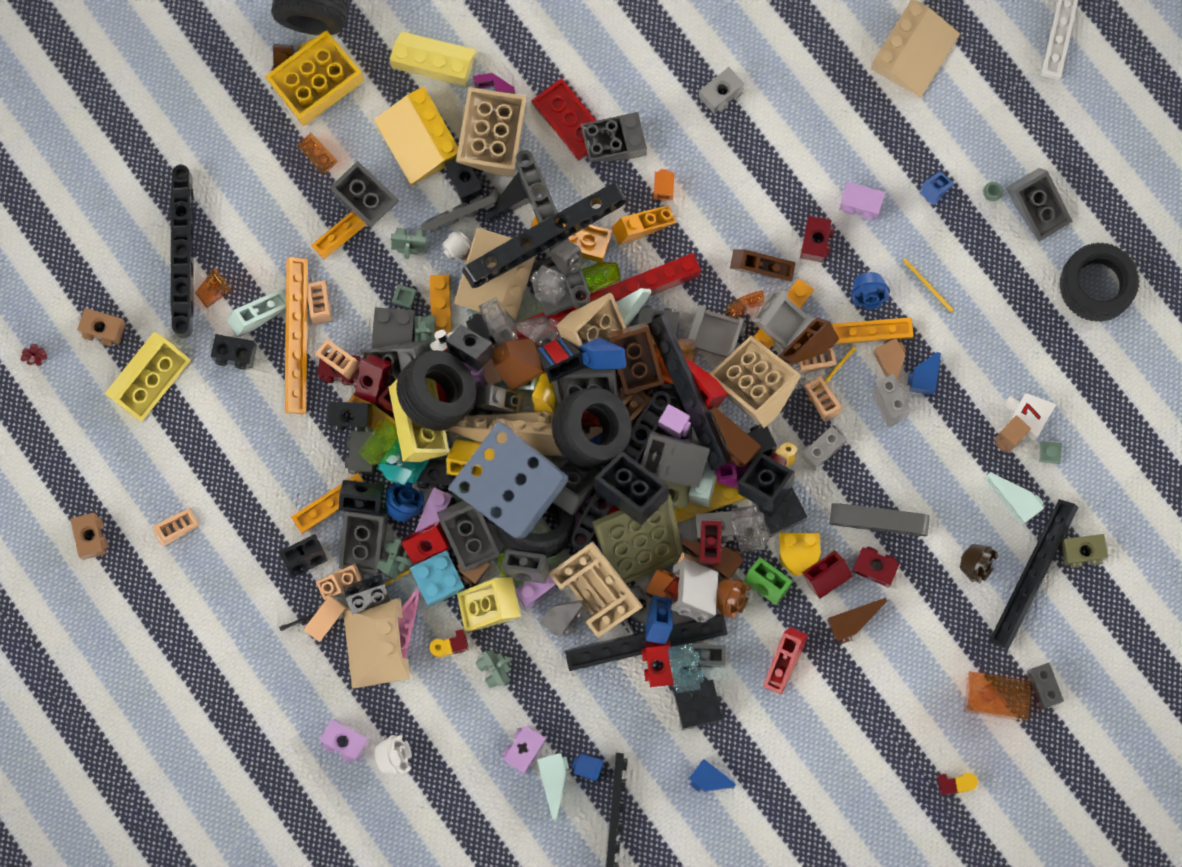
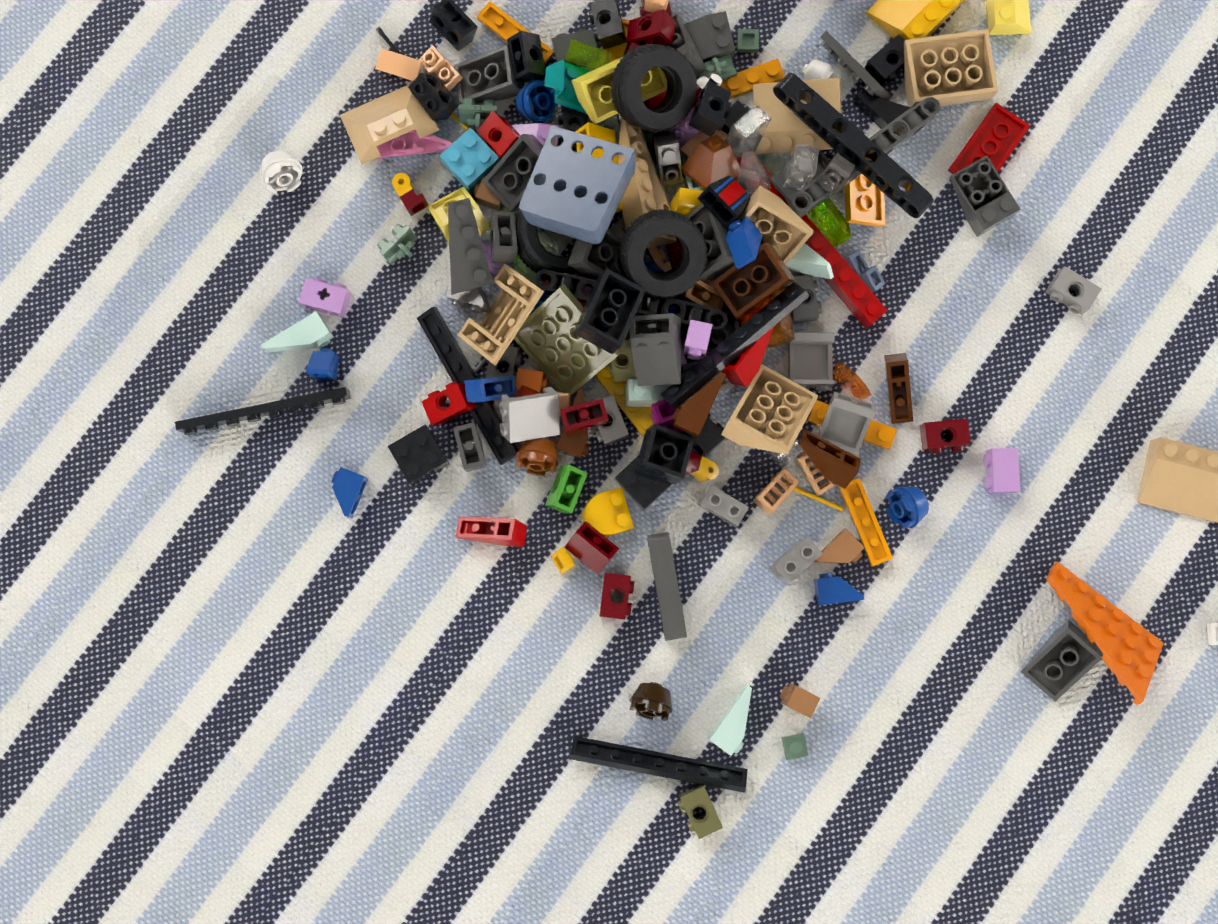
camera: 70 degrees right, 5 degrees up
lavender brick [320,719,369,762] -> none
sand green hips [391,228,427,259] -> none
magenta slope [473,73,516,94] -> none
light orange slope [611,205,676,245] -> none
orange brick [653,169,675,201] -> none
clear light blue brick [669,643,704,693] -> none
clear brick [731,505,769,553] -> none
reddish brown slope [827,598,887,645] -> none
yellow axle [903,258,953,312] -> none
blue slope [920,171,954,205] -> none
leg [936,773,978,796] -> none
clear orange slope [963,671,1031,722] -> none
sand green plate [983,182,1003,201] -> none
white torso [1004,393,1056,441] -> none
dark grey brick [1026,662,1064,710] -> none
black tyre [1059,242,1140,322] -> none
none -> dark grey wing [448,198,493,295]
none -> yellow plate [550,547,575,575]
none -> sand blue slope [844,250,885,293]
none -> orange wing [1046,562,1164,705]

